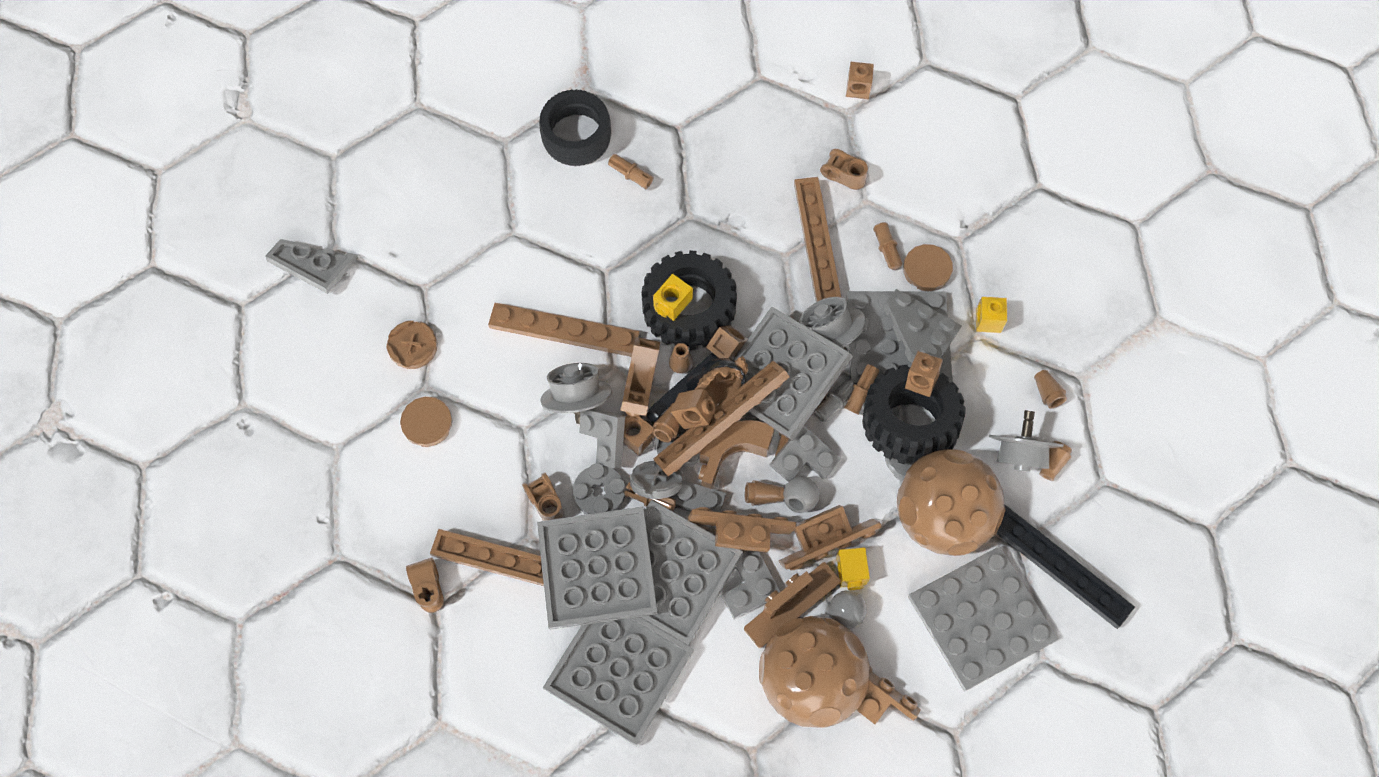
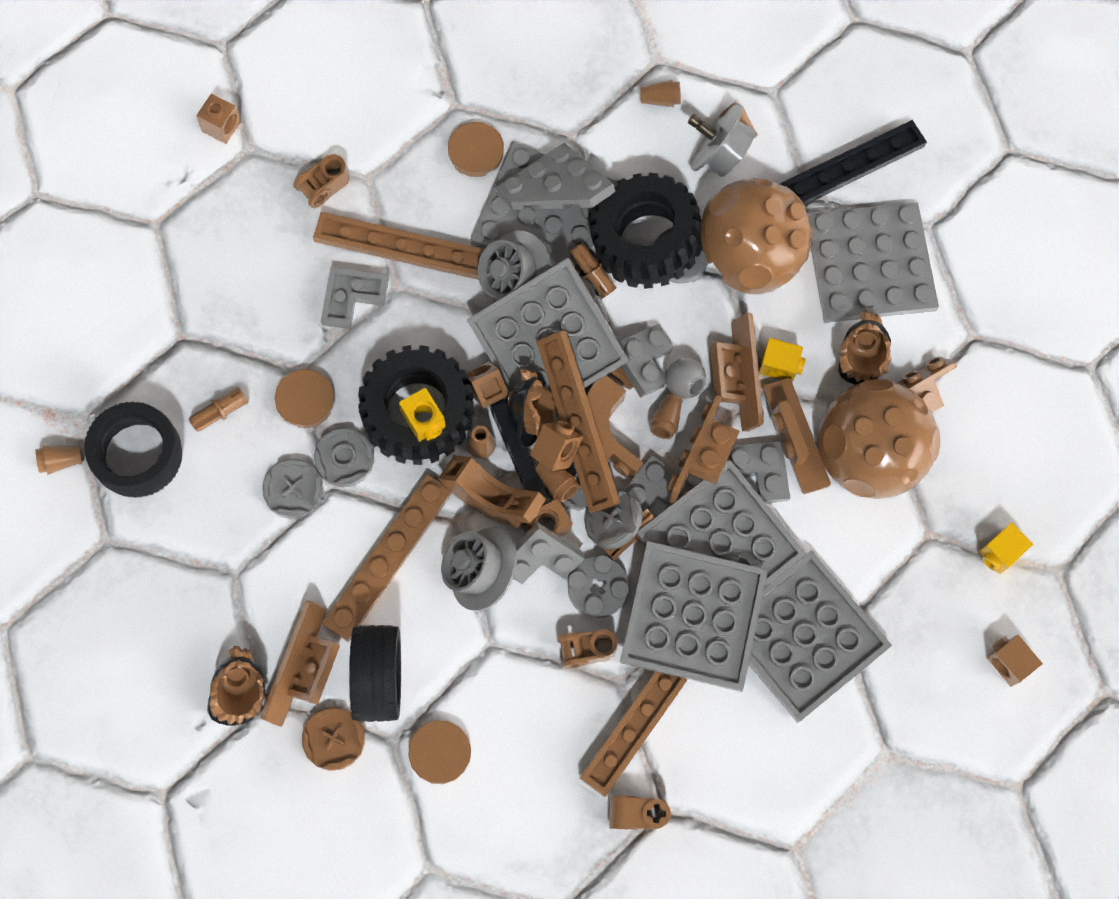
camera: 75 degrees left, 5 degrees up
light grey wing [265,239,357,294] -> none
light grey piece [829,590,867,628] -> none
medium nougat axle [873,222,902,270] -> none
medium nougat brick [905,351,943,397] -> none
yellow brick [976,297,1007,333] -> none
none -> medium nougat cone [35,445,82,475]
none -> medium nougat hair [207,645,265,726]
none -> medium nougat bracket [261,600,340,727]
none -> light grey tile [262,459,324,519]
none -> medium nougat tile [274,369,335,429]
none -> light grey tile [314,427,375,487]
none -> light grey plate [321,267,389,329]
none -> black tyre [349,625,401,722]
none -> medium nougat hair [838,310,892,385]

